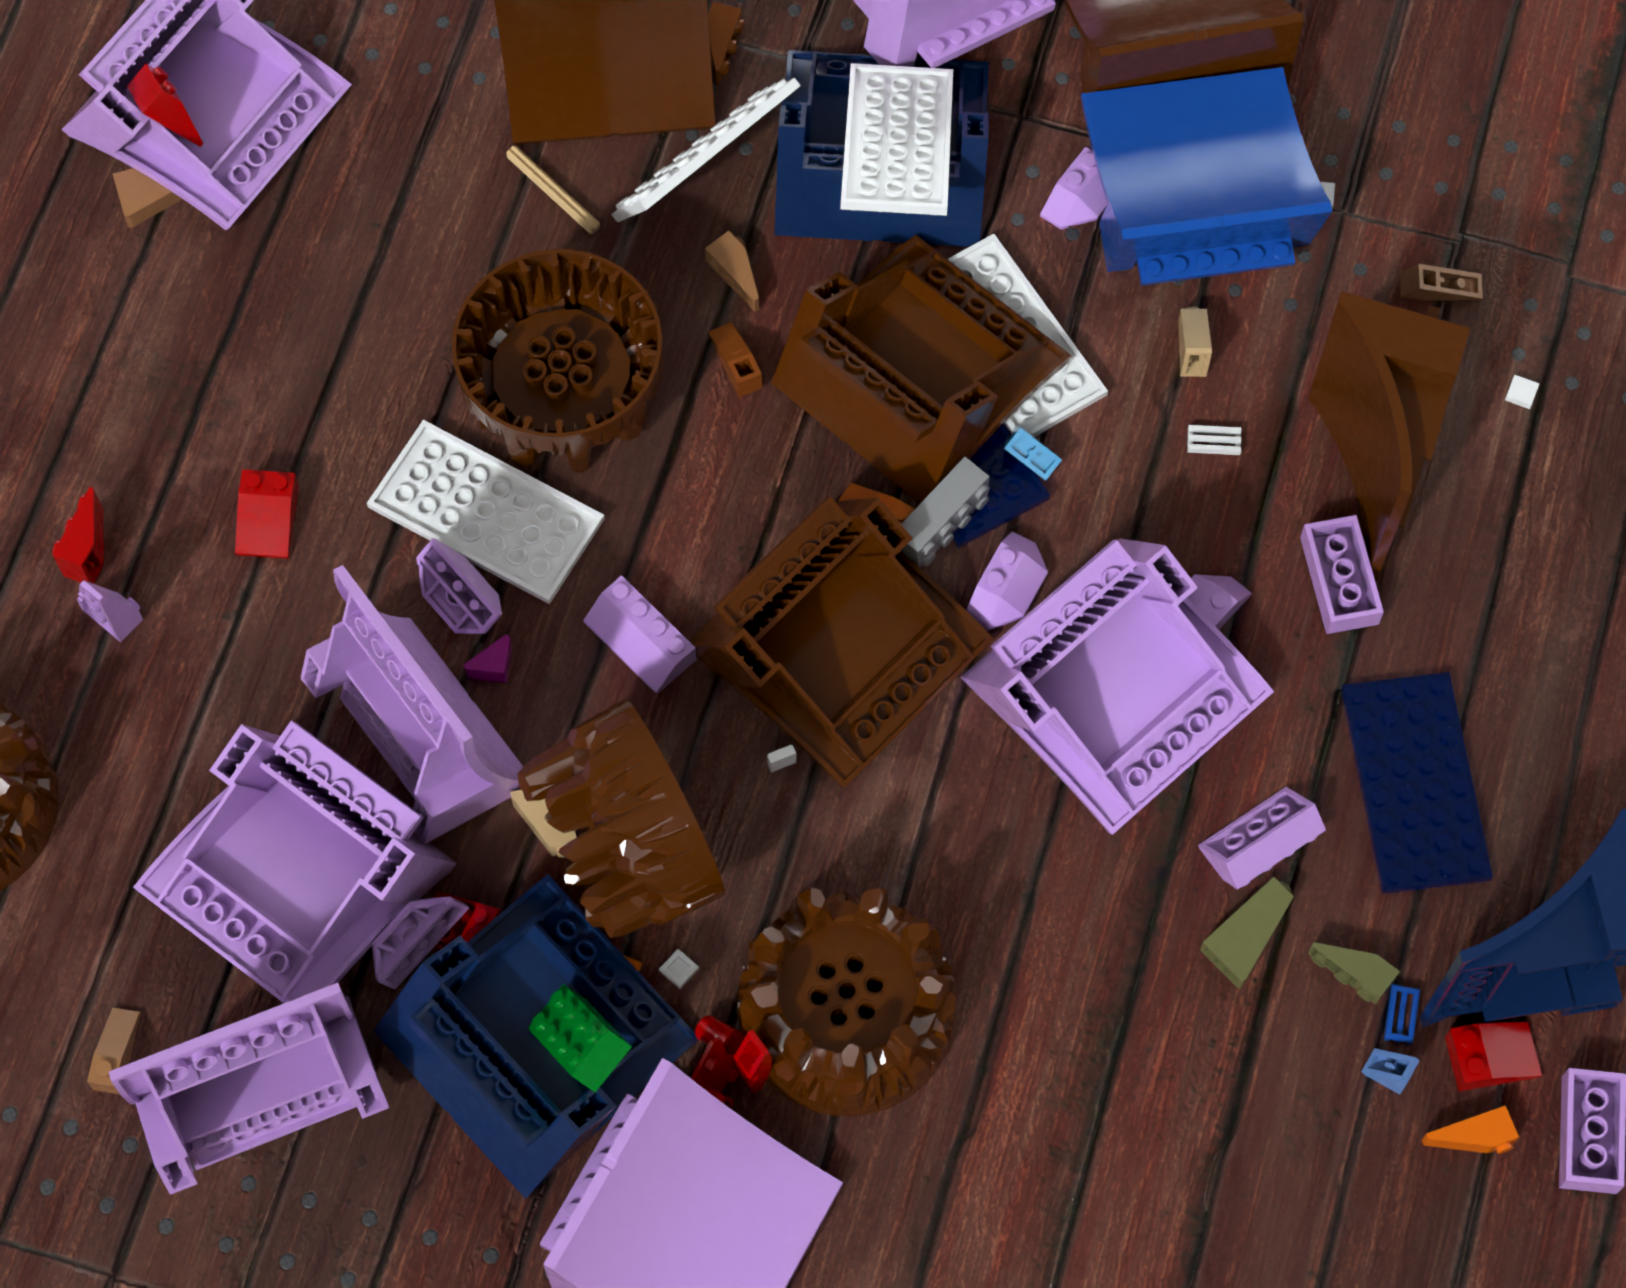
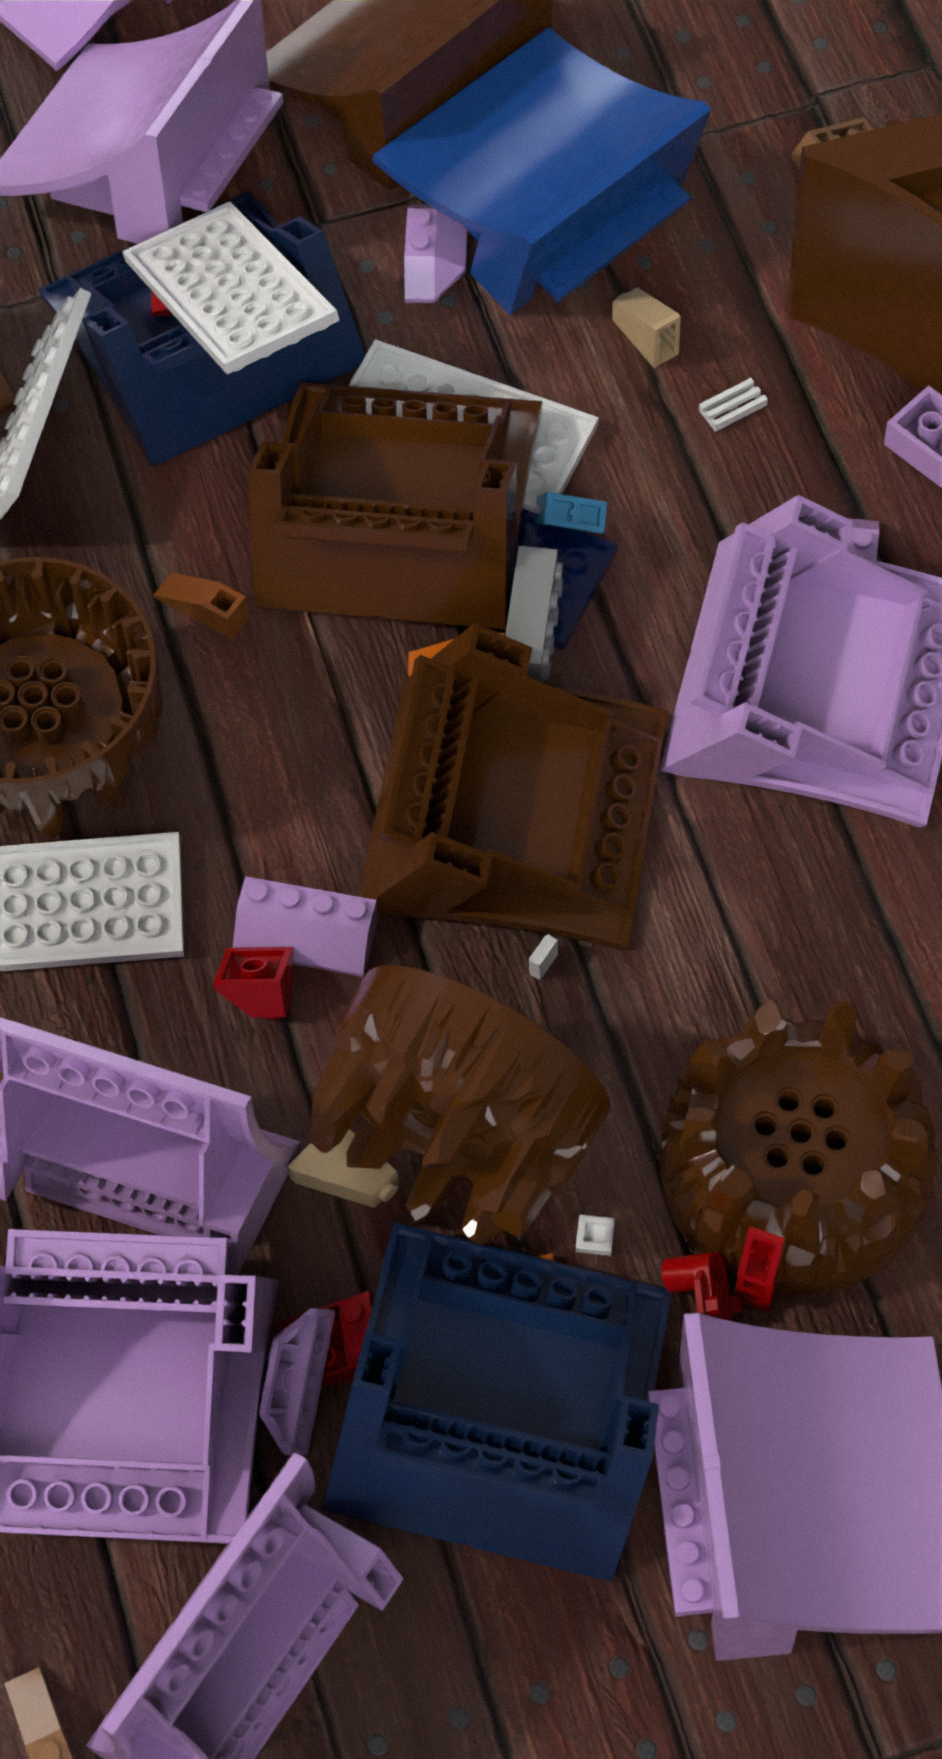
camera: 30 degrees left, 5 degrees down
lavender wedge [416,538,502,634] -> none
magenta slope [463,634,512,683] -> none
green brick [528,983,632,1092] -> none
medium nougat slope [705,231,759,313] -> none
lavender wedge [966,532,1048,632] -> none
none -> red slope [213,947,293,1020]

